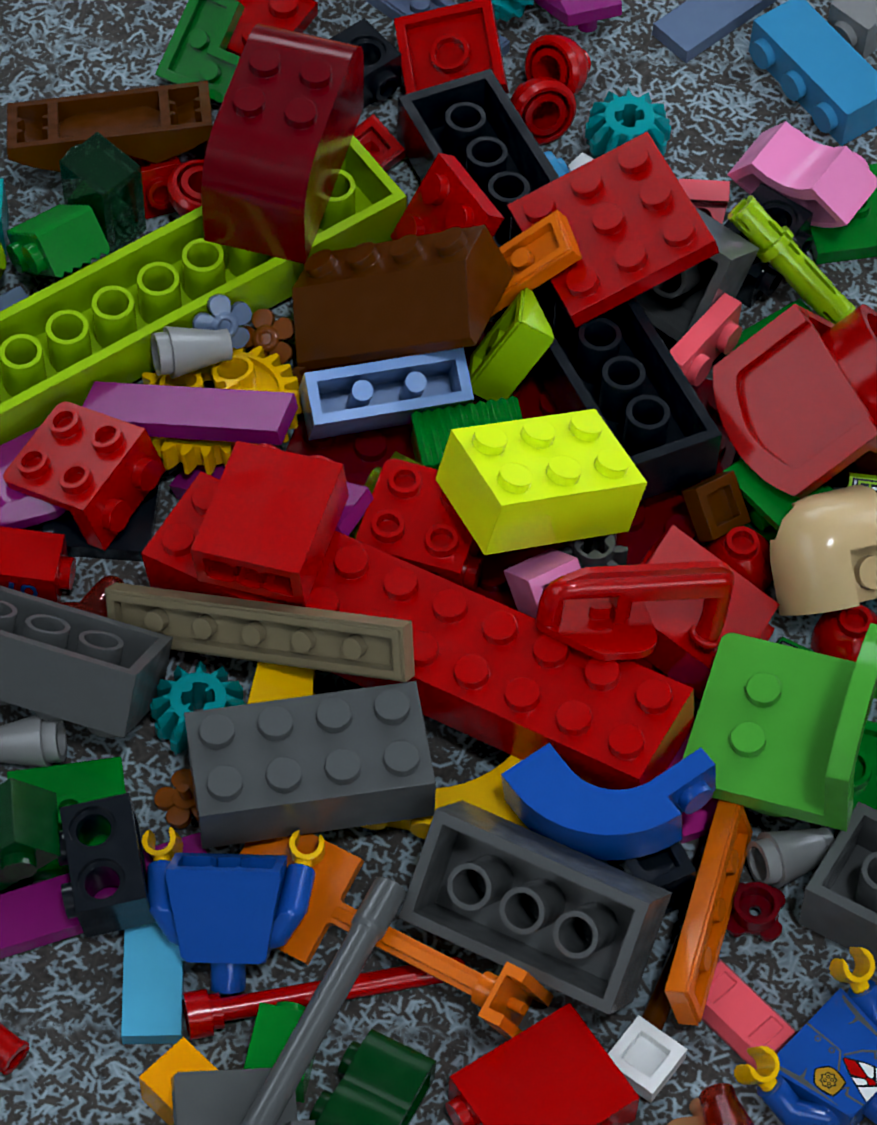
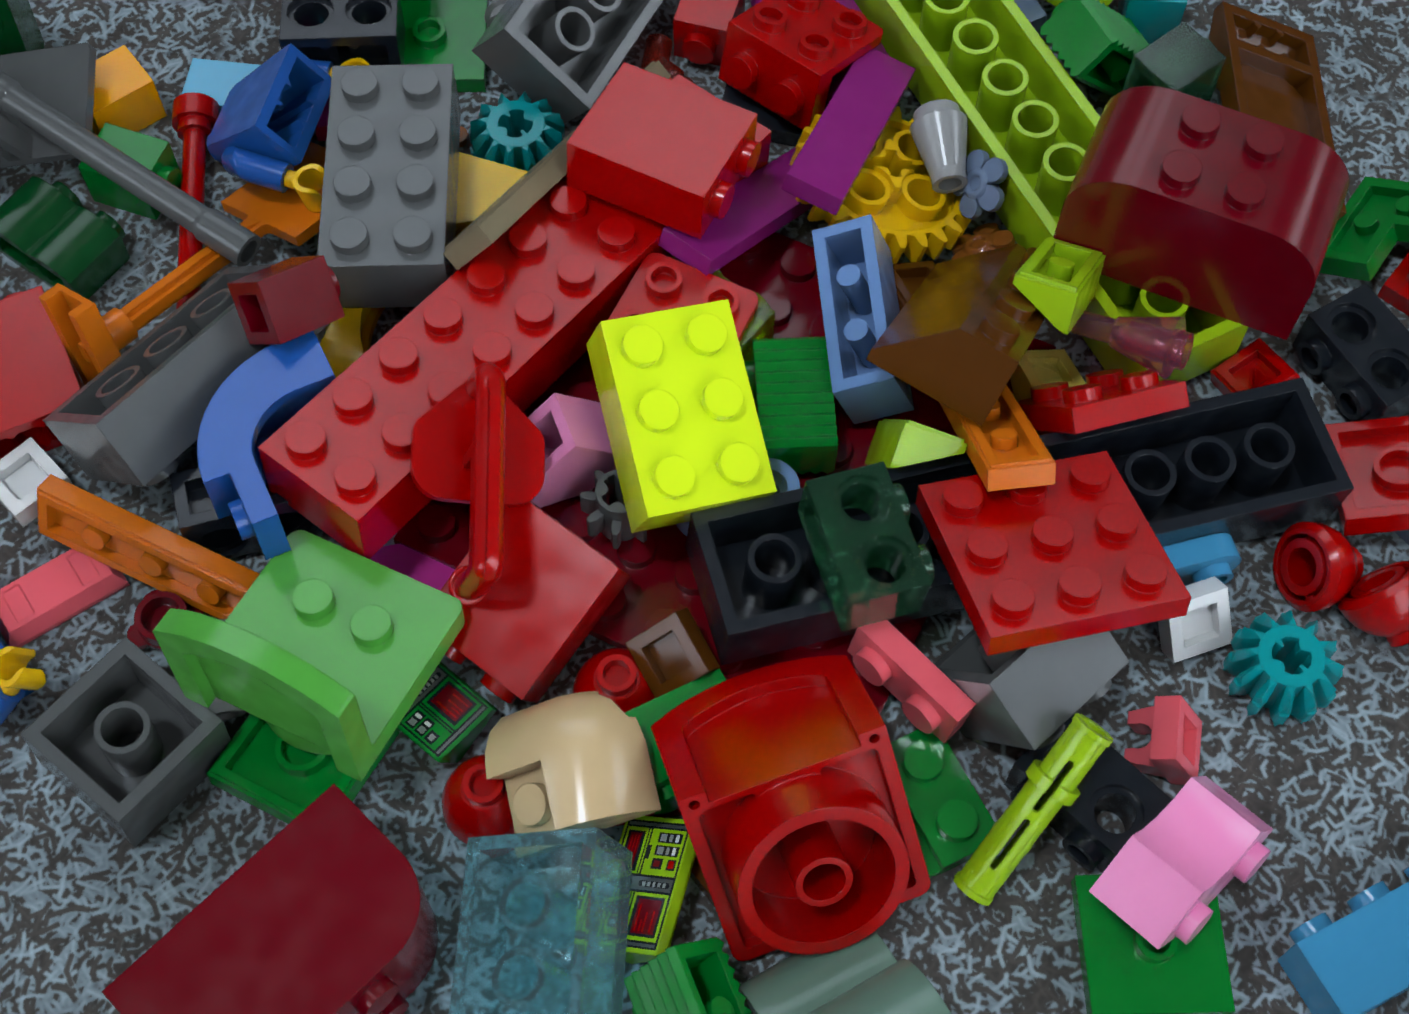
camera: 100 degrees right, 5 degrees up
none -> dark red brick [227,255,345,345]
none -> clear green brick [797,461,934,632]
none -> lime slope [1013,237,1106,335]
none -> clear pink cone [1071,311,1194,379]

